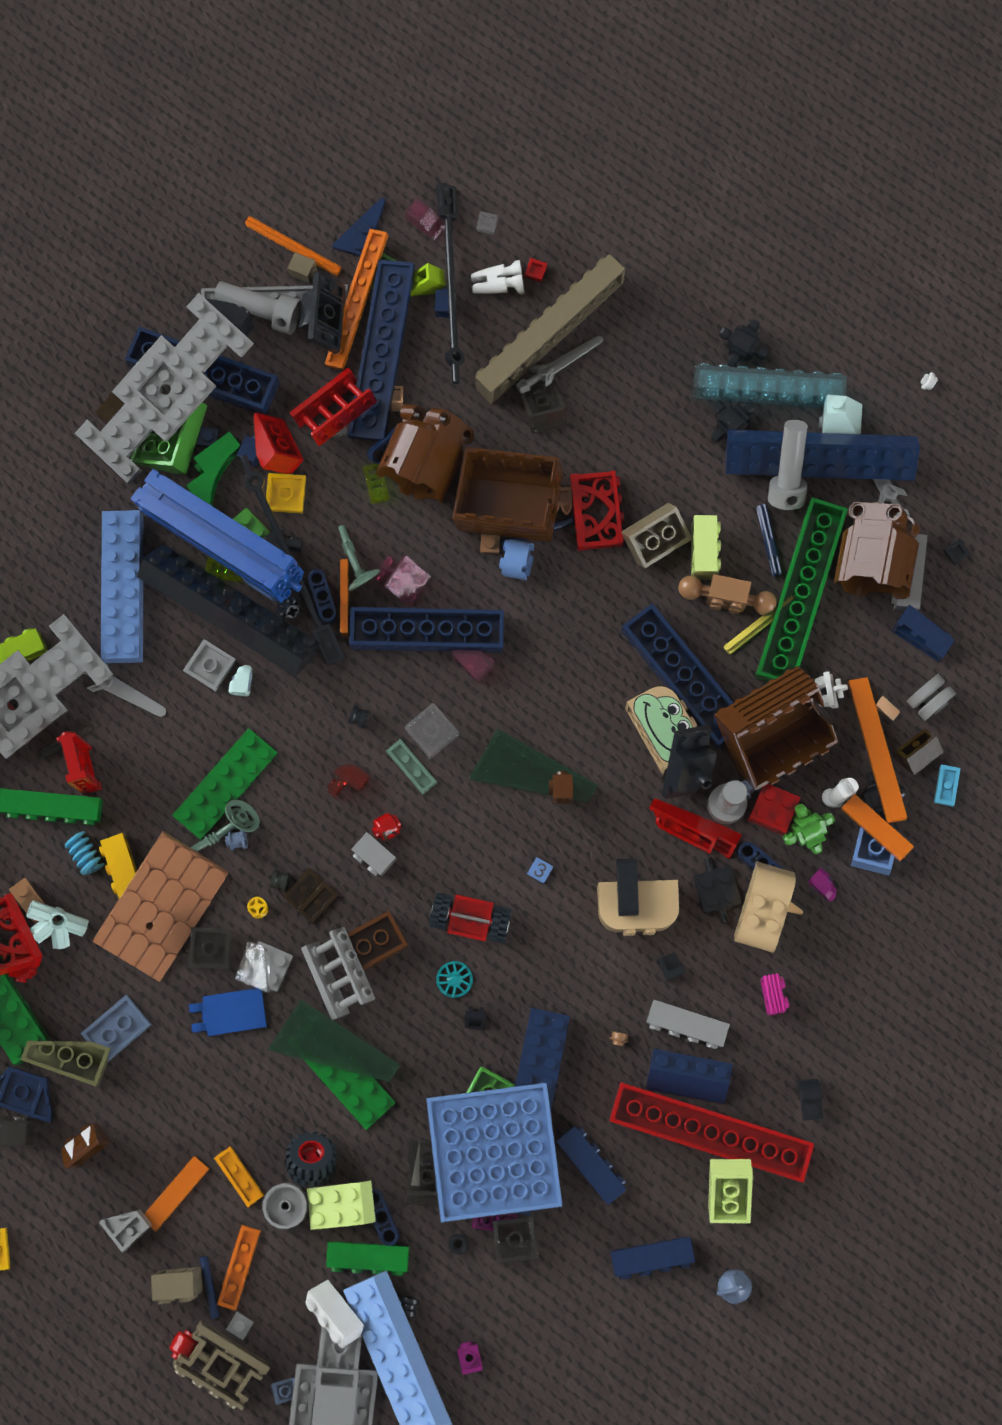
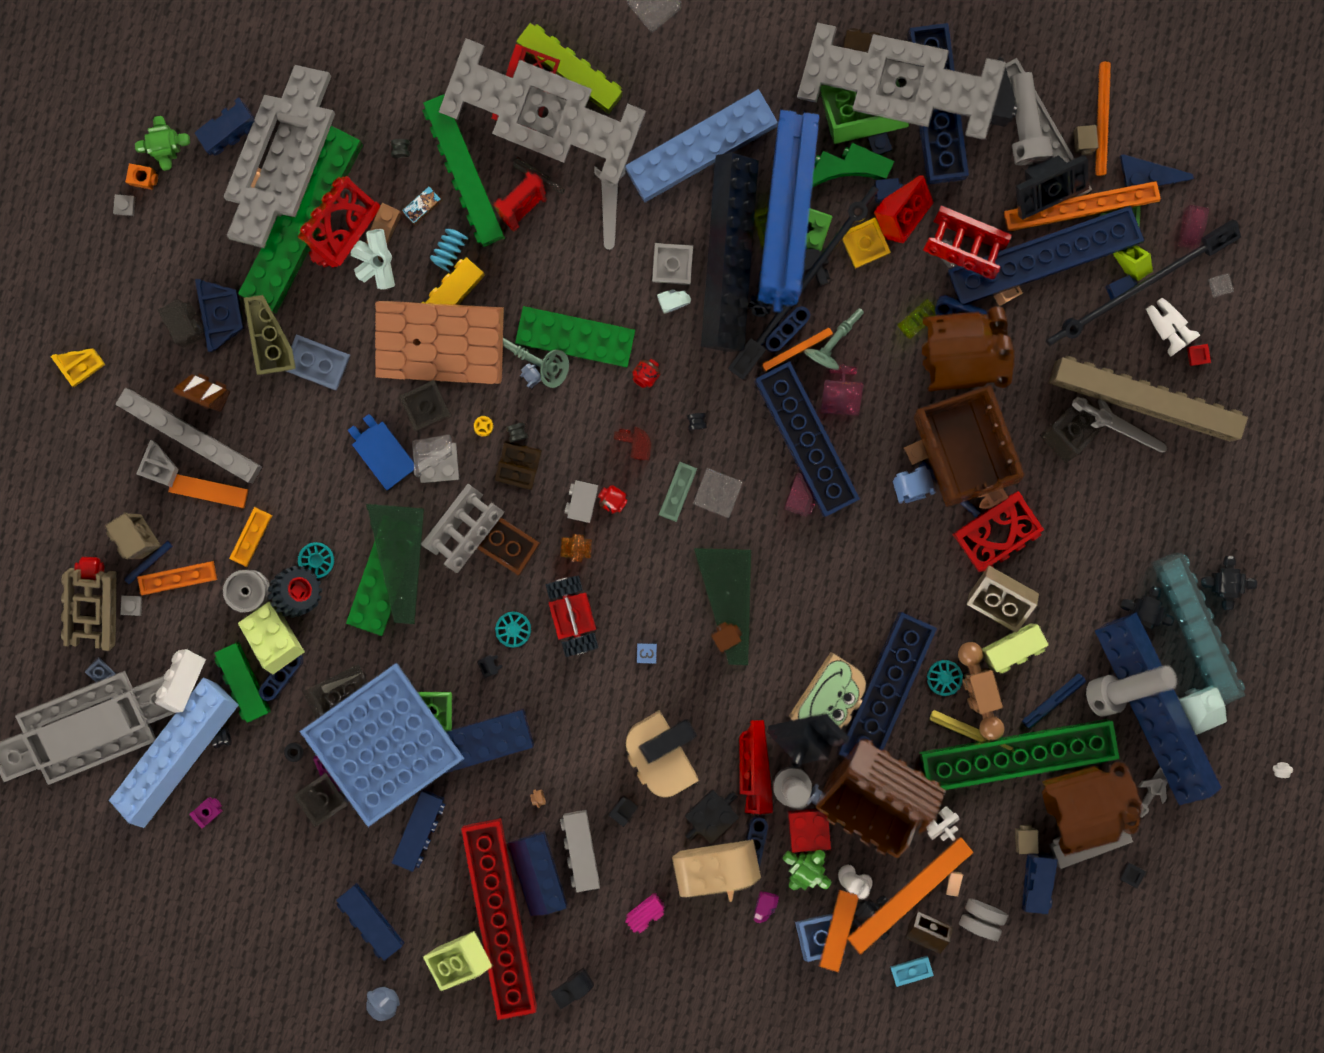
camera: 55 degrees right, 10 degrees up
none -> light grey brick [115,388,262,483]
none -> teal wheel [298,542,334,578]
none -> tile [401,185,442,226]
none -> clear orange brick [560,534,592,562]
none -> red head [632,359,661,388]
none -> teal wheel [927,660,963,696]
none -> dark tan brick [1015,824,1039,854]

